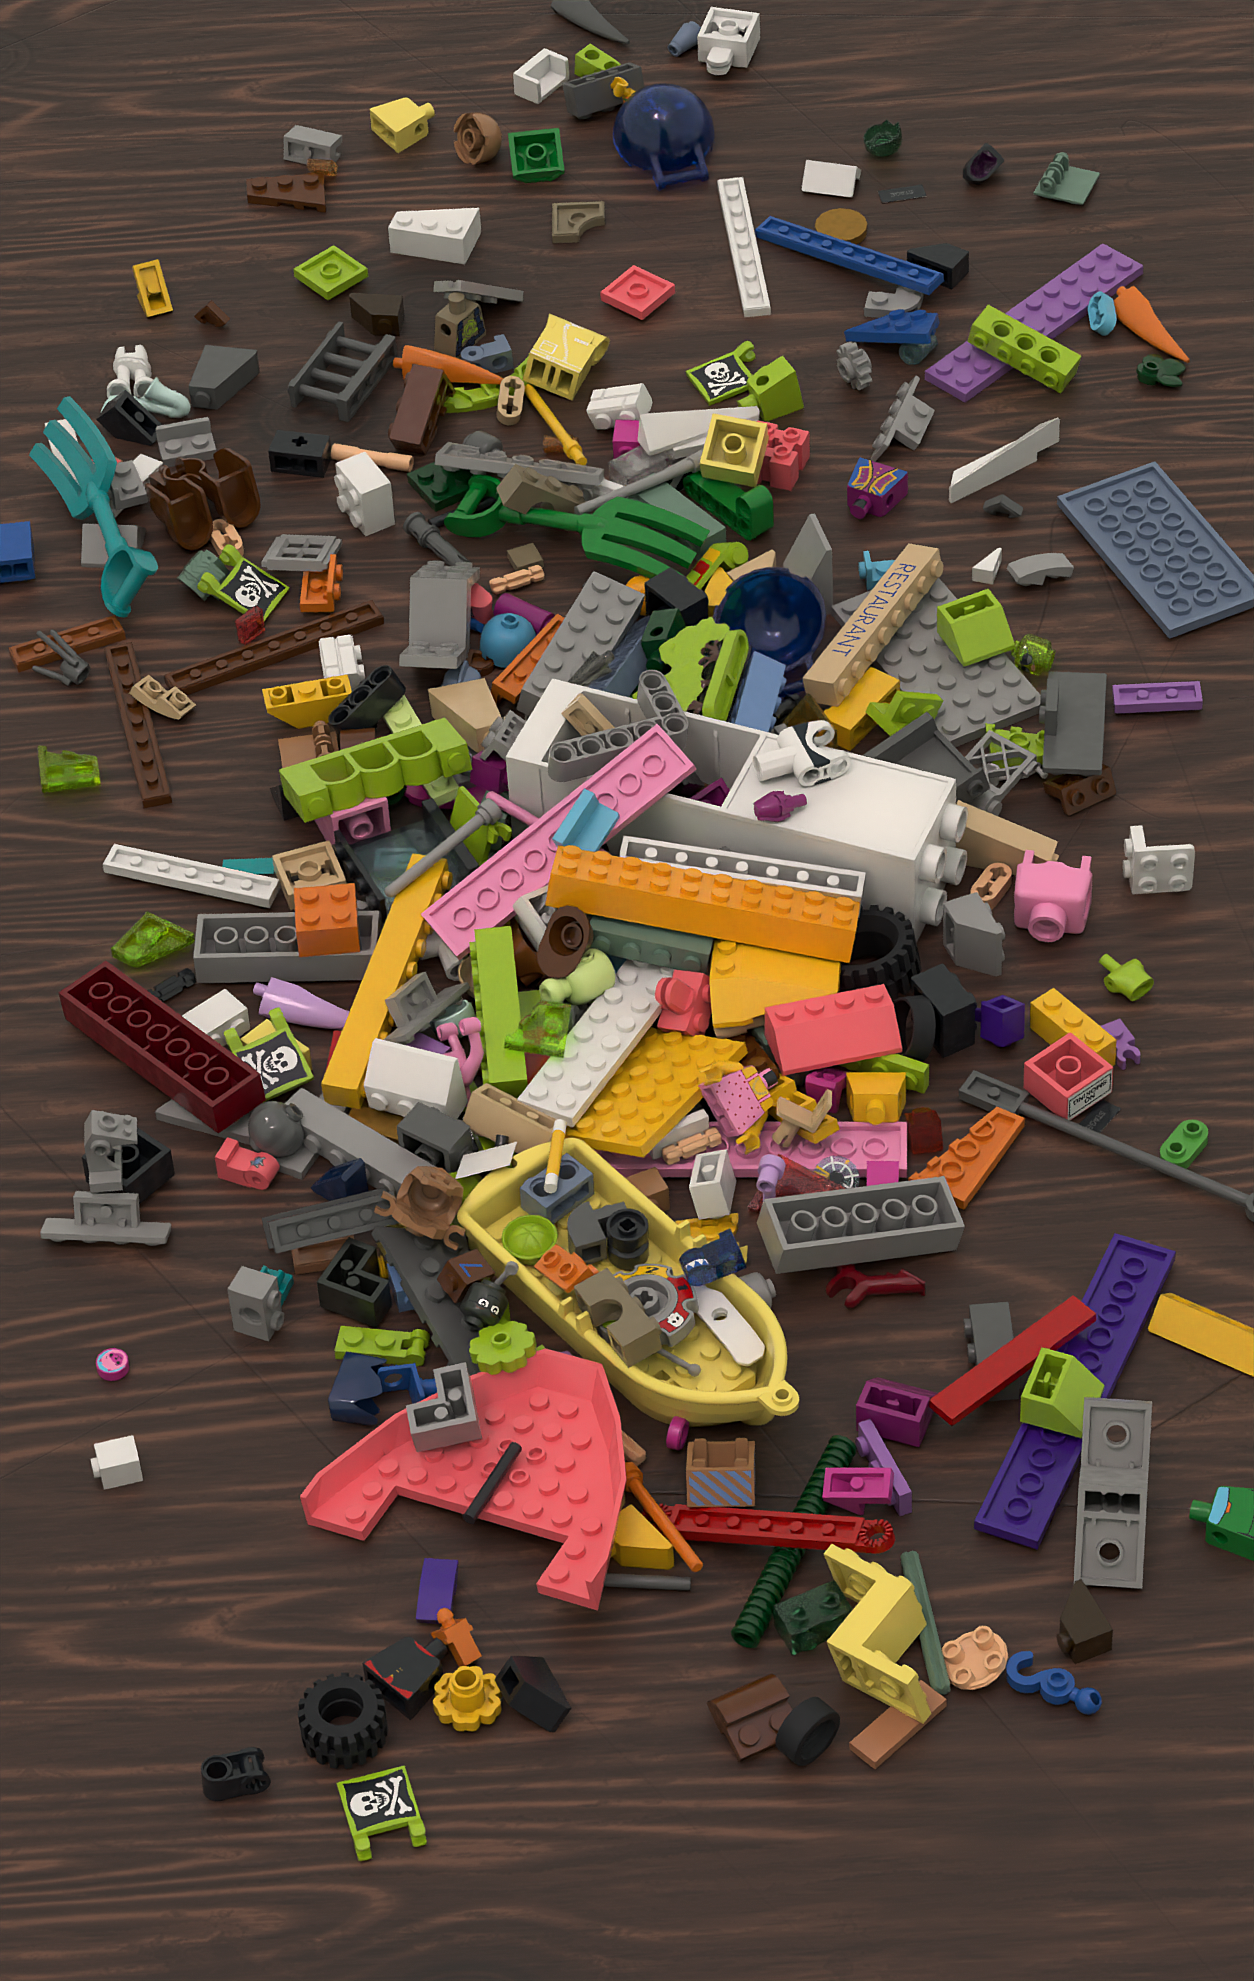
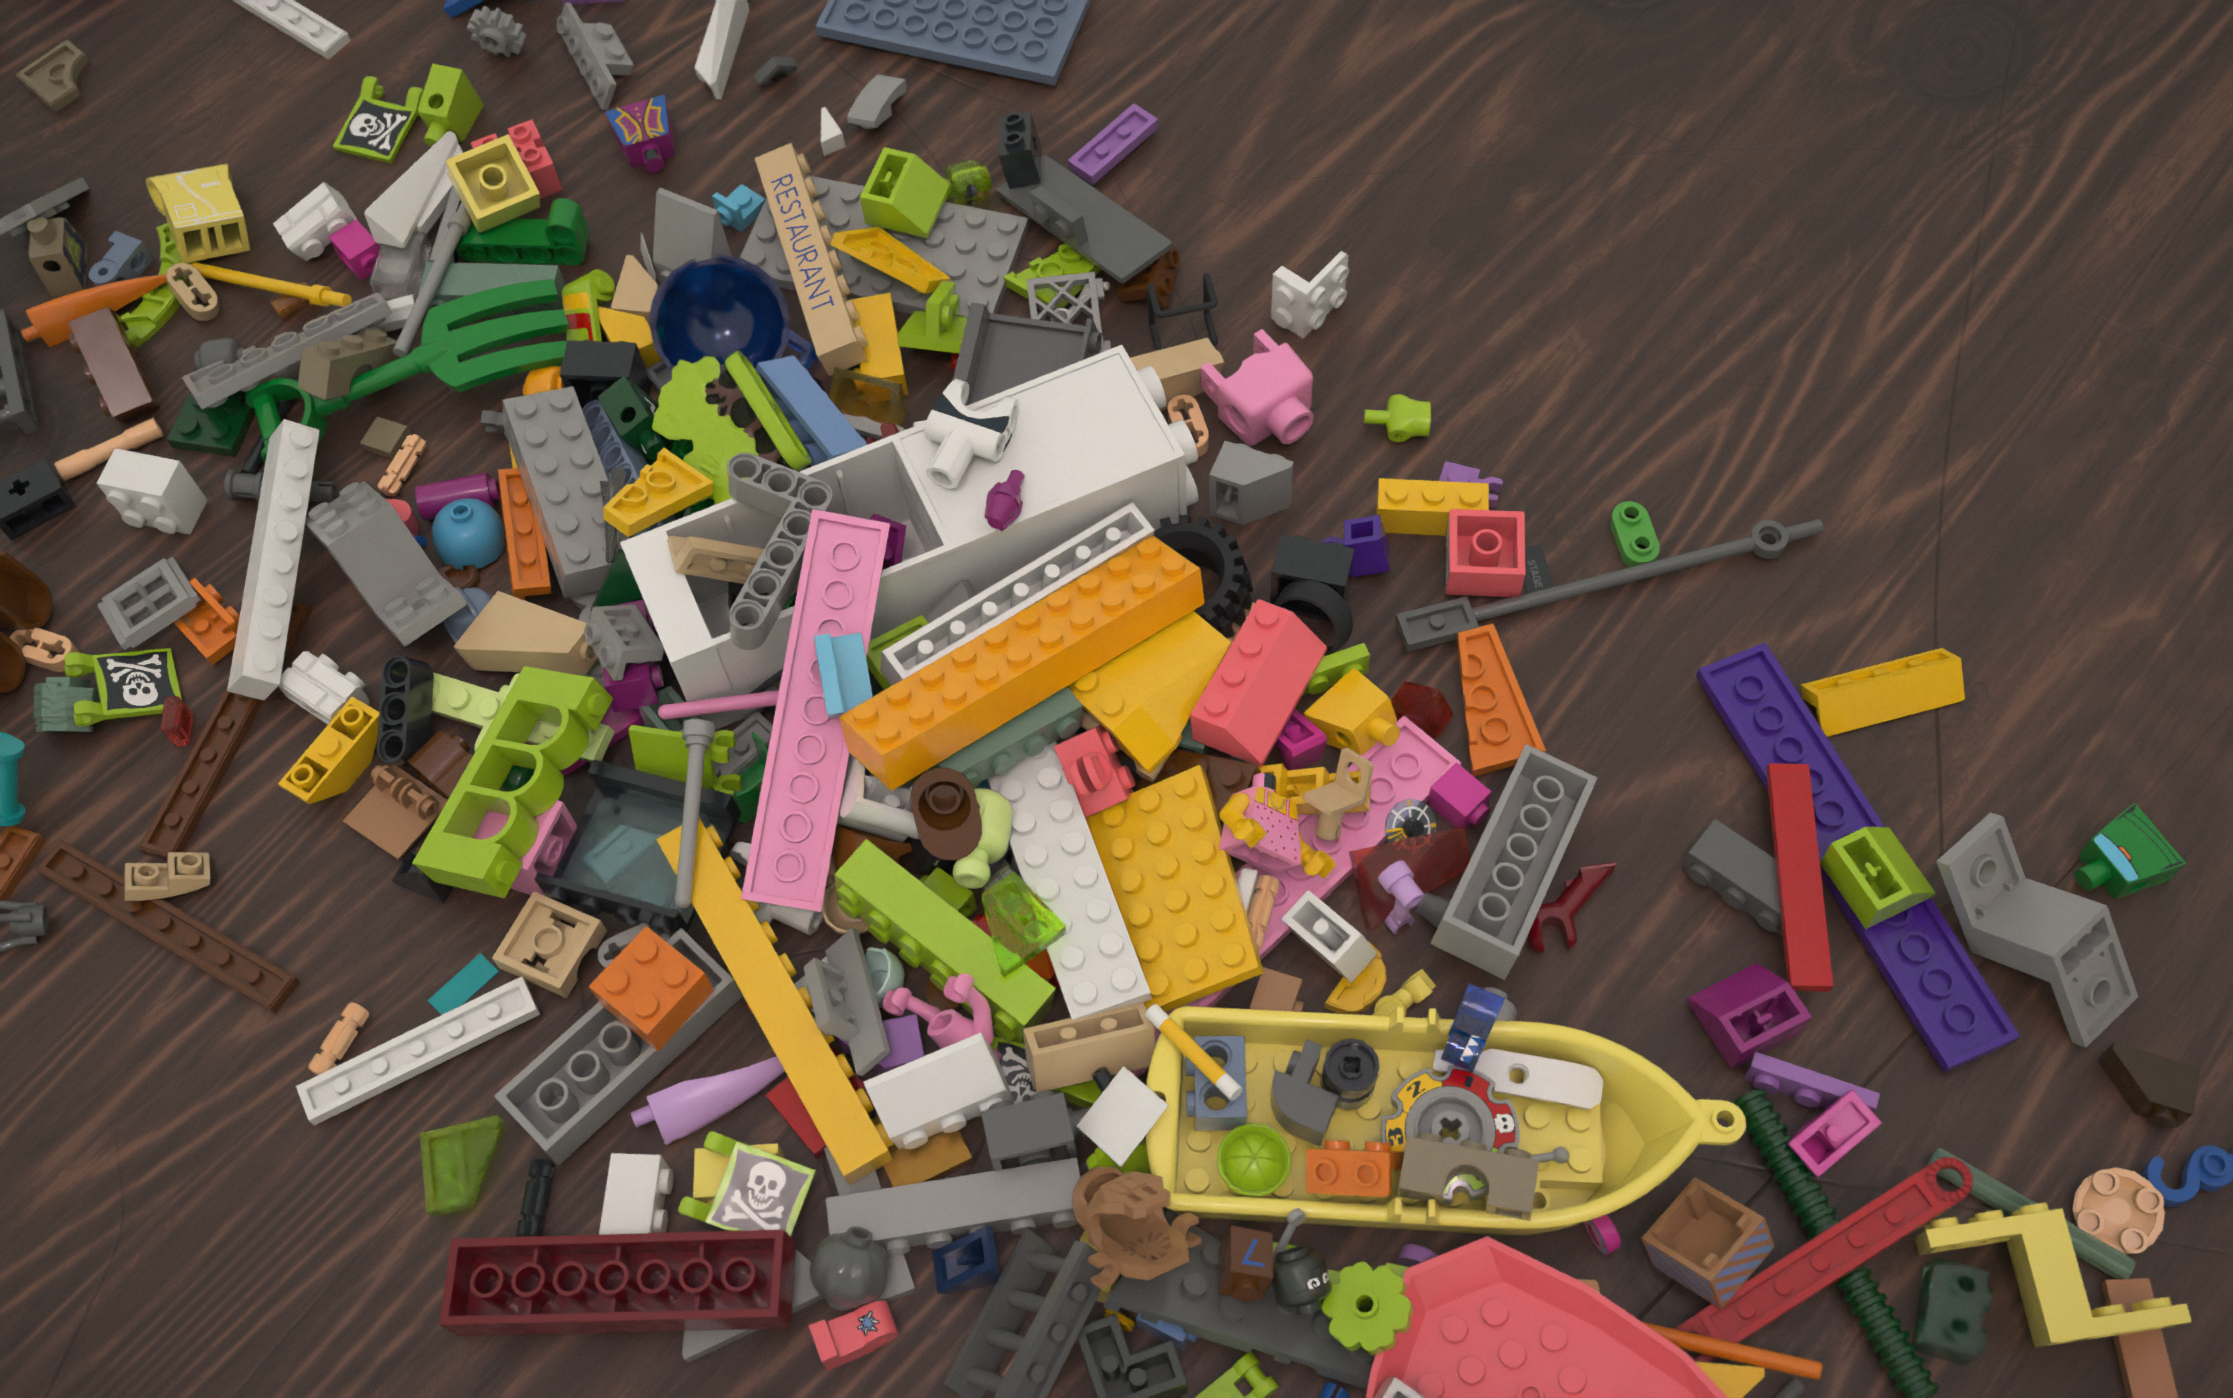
camera: 45 degrees left, 15 degrees up
clear neon green wing [37,745,101,793] -> none
coral plate [600,265,675,320] -> none
none -> white brick [227,419,319,700]
none -> light nougat axle [308,1002,369,1076]
none -> yellow wing [603,448,714,537]
none -> yellow wing [830,226,951,294]
none -> black brick [998,111,1041,189]
none -> black piece [1147,273,1218,351]

